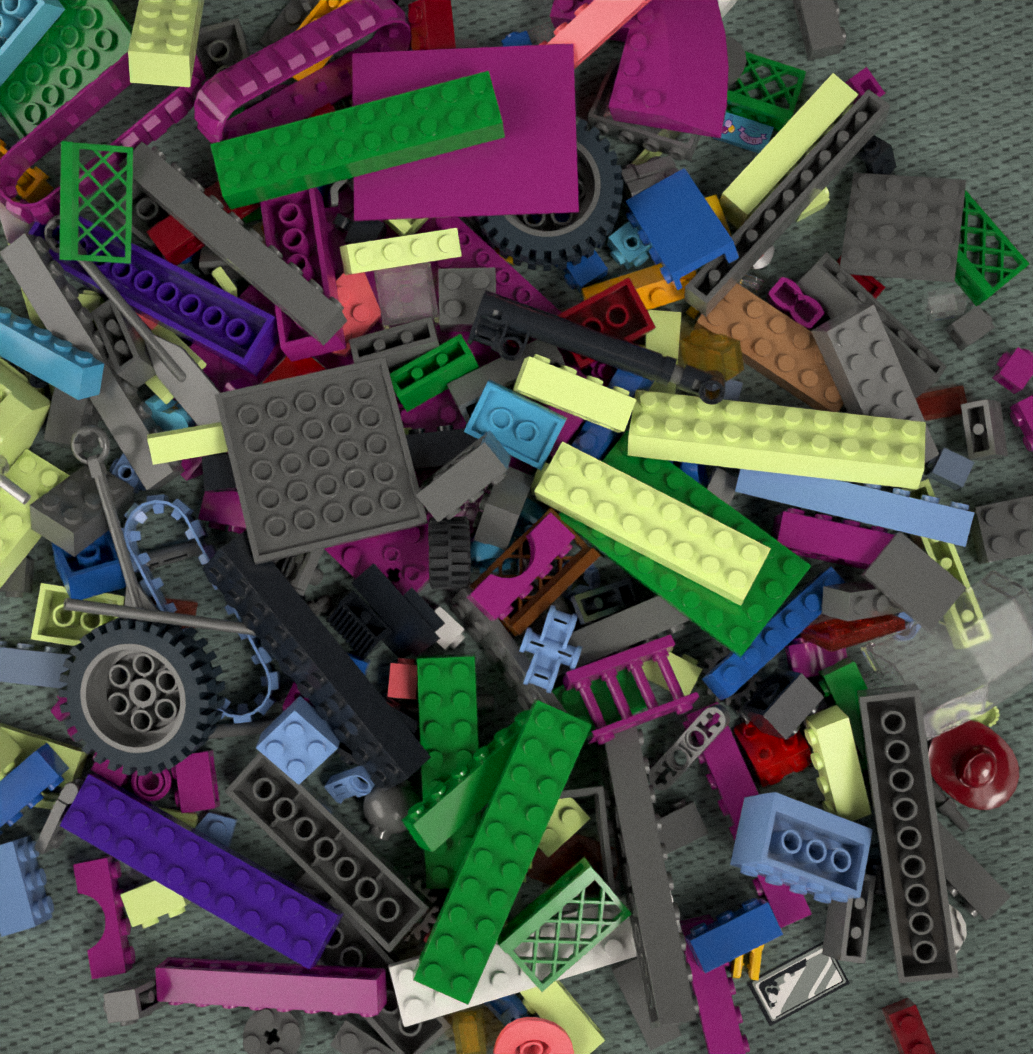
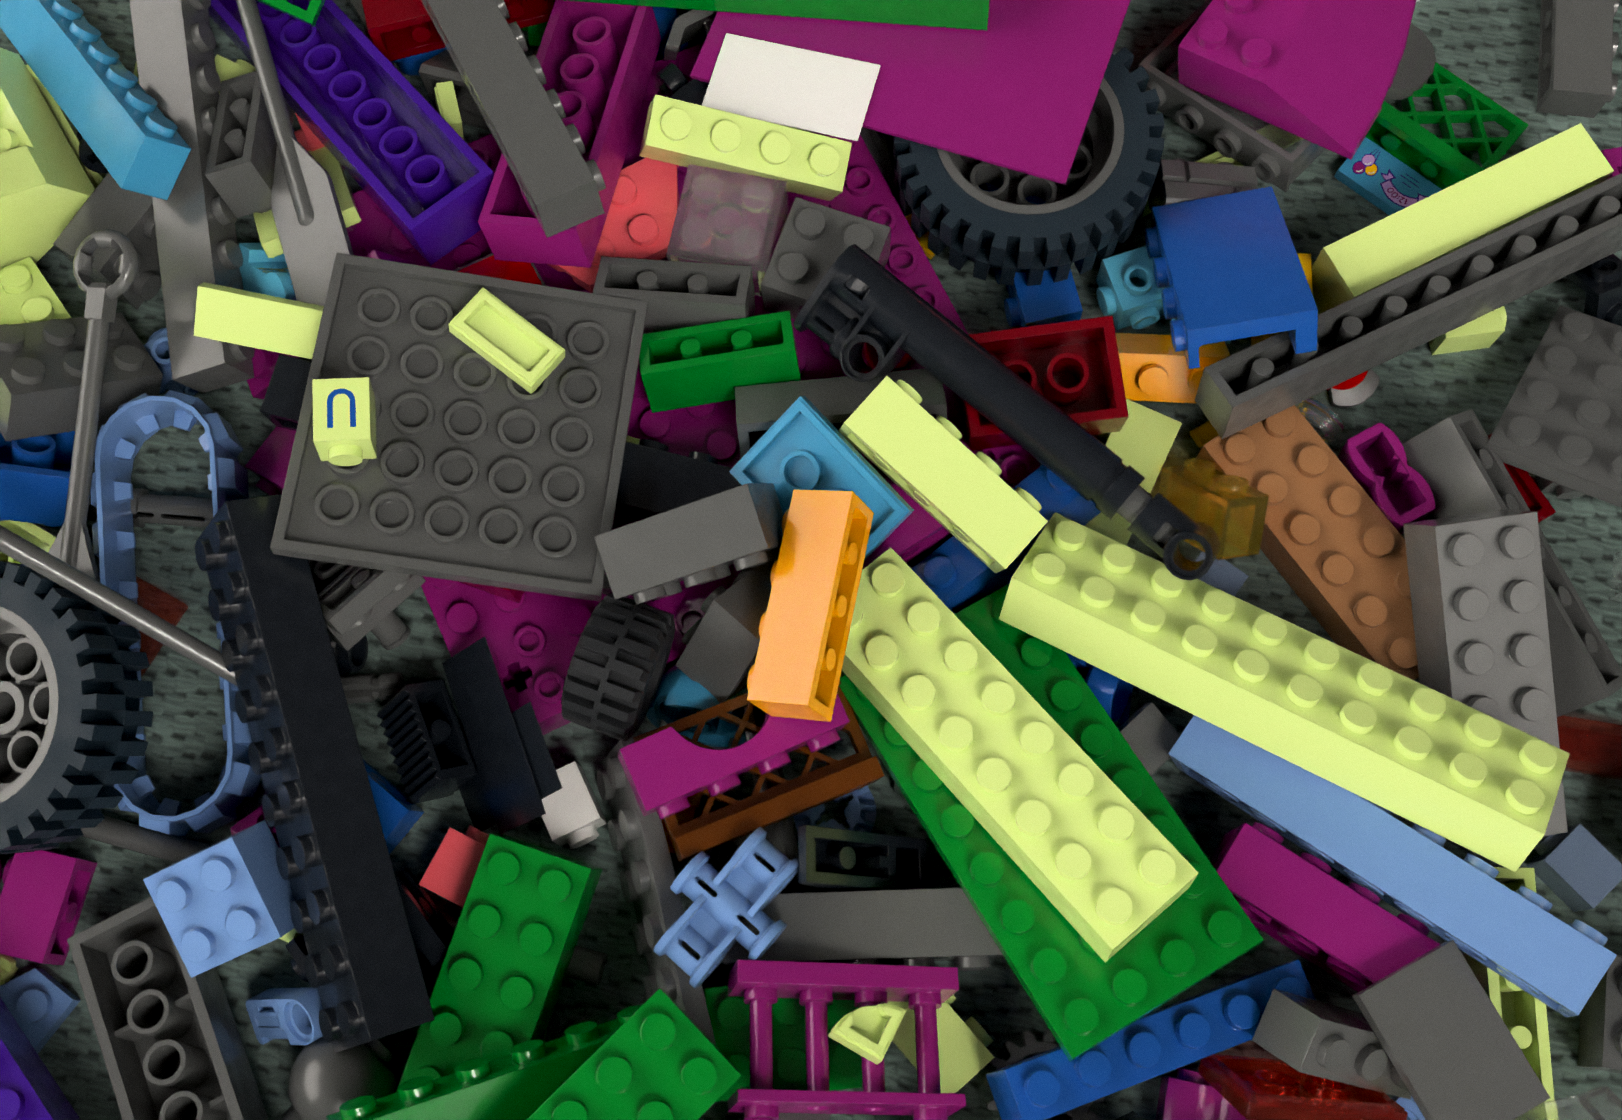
camera: 25 degrees right, 10 degrees down
none -> yellowish green brick [312,377,377,466]
none -> yellowish green tile [448,288,565,394]
none -> white sticker [702,33,881,141]
none -> light orange brick [747,489,874,722]
none -> yellowish green tile [828,1003,906,1065]

